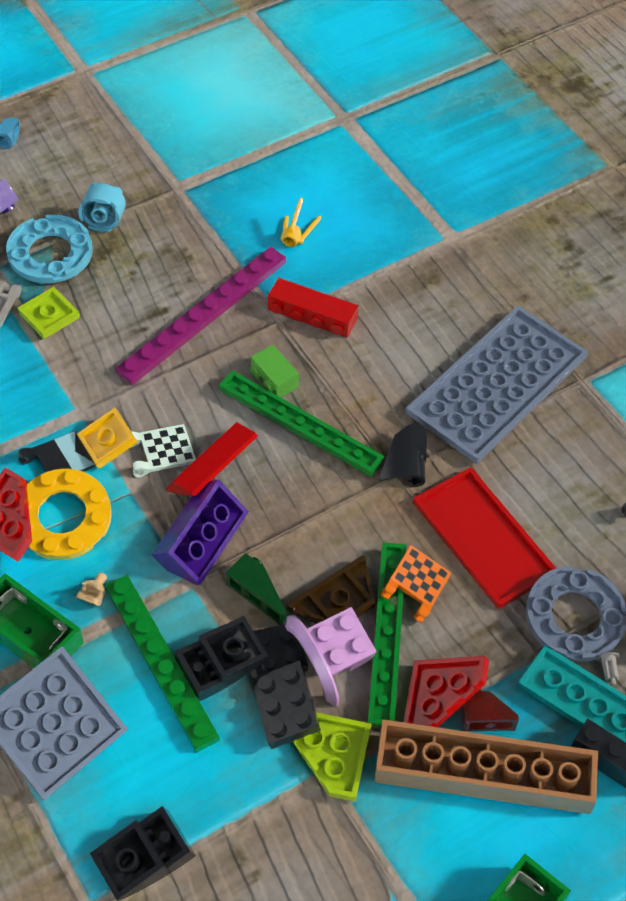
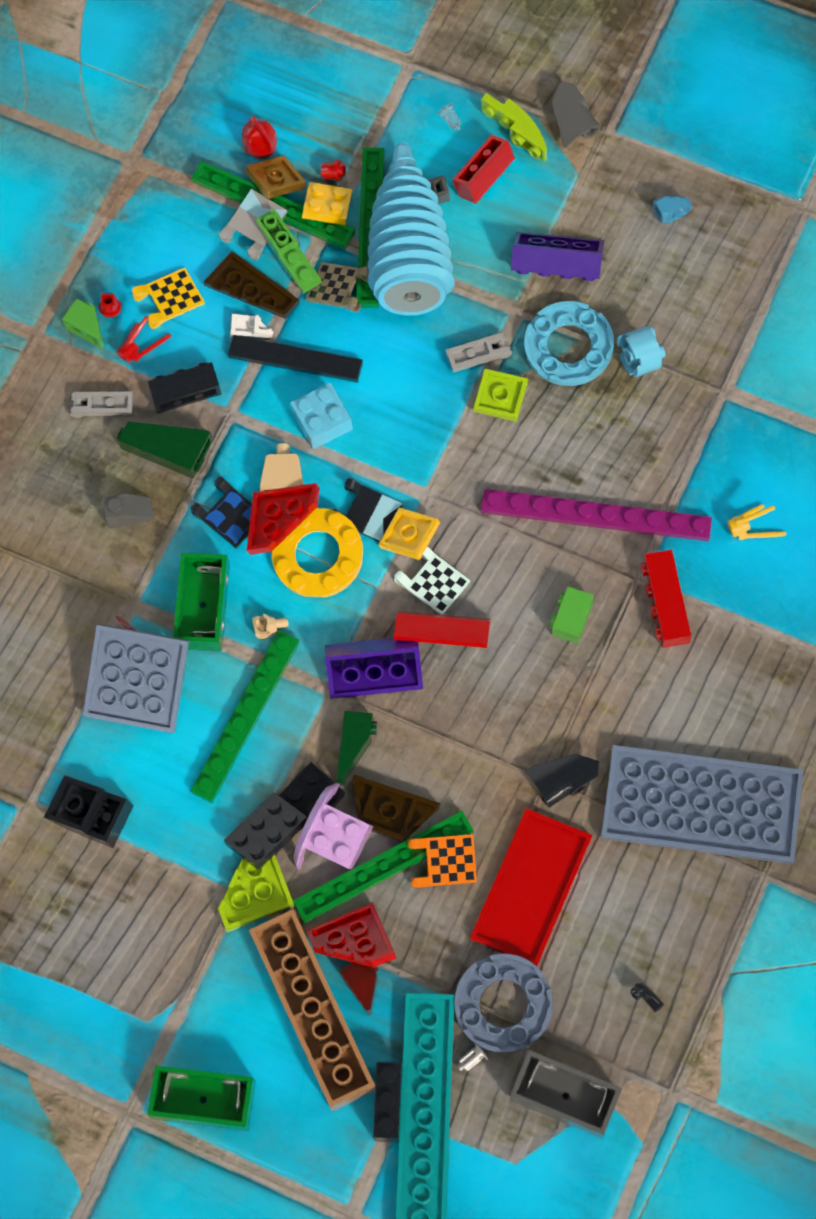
camera: 65 degrees right, 15 degrees up
black slope [175,616,269,701] -> none
green plate [219,370,384,477] -> none

